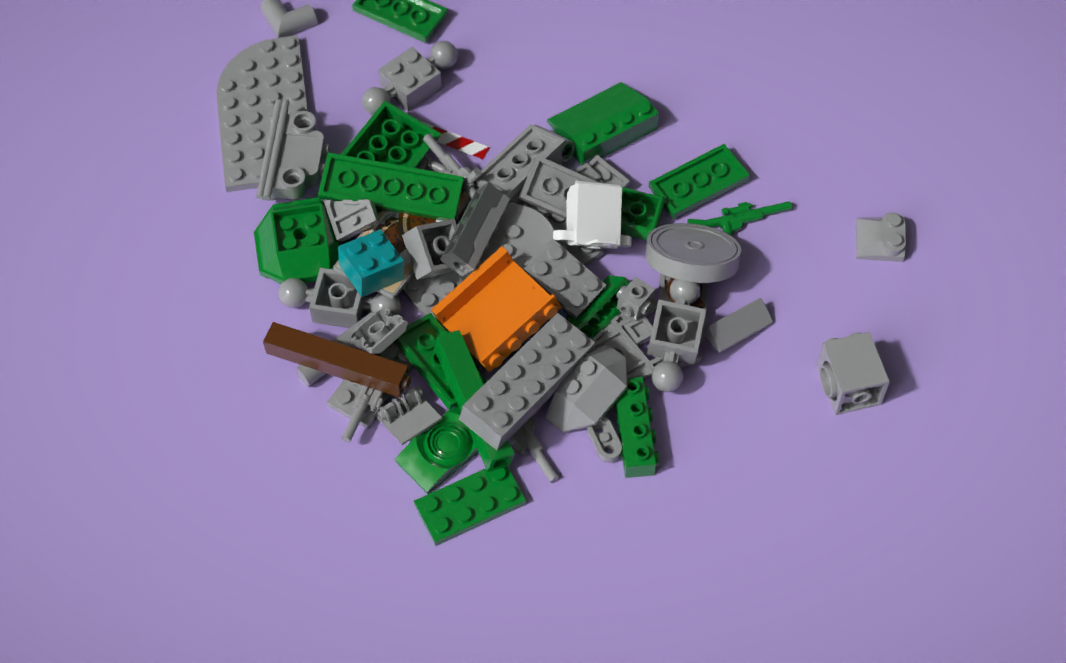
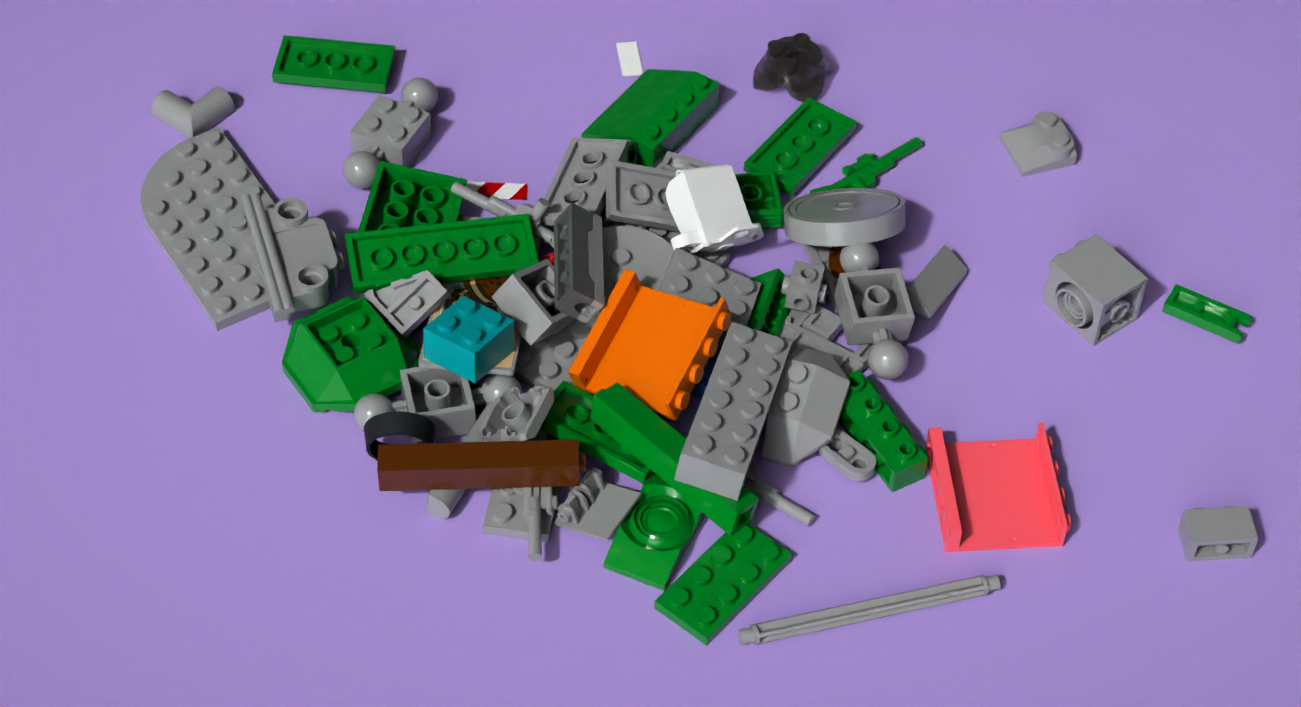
camera: 25 degrees left, 10 degrees down
none -> black tyre [364,411,436,461]
none -> white sticker [616,41,643,77]
none -> light grey piece [738,575,1000,645]
none -> clear smoke brick [753,33,833,102]
none -> coral panel [925,422,1071,552]
none -> green hinge [1162,284,1252,343]
none -> light grey brick [1178,506,1258,562]

